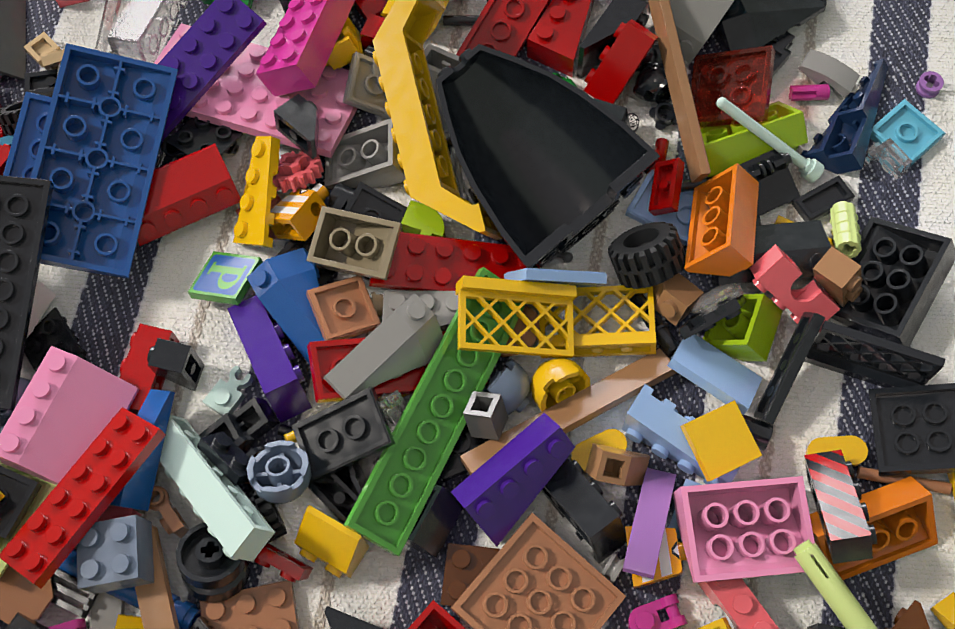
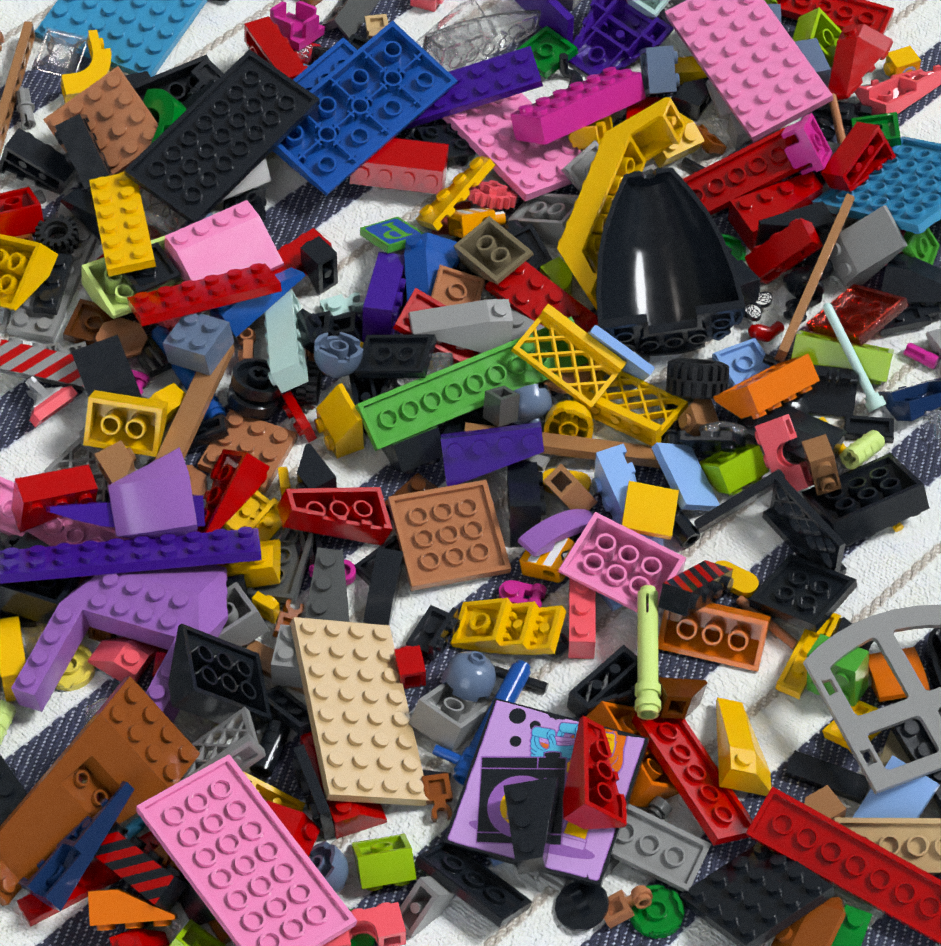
camera: 30 degrees right, 15 degrees down
black slope [274,94,319,159] -> none
light grey bush [601,551,625,583] -> none
red plate [648,158,685,216] -> none

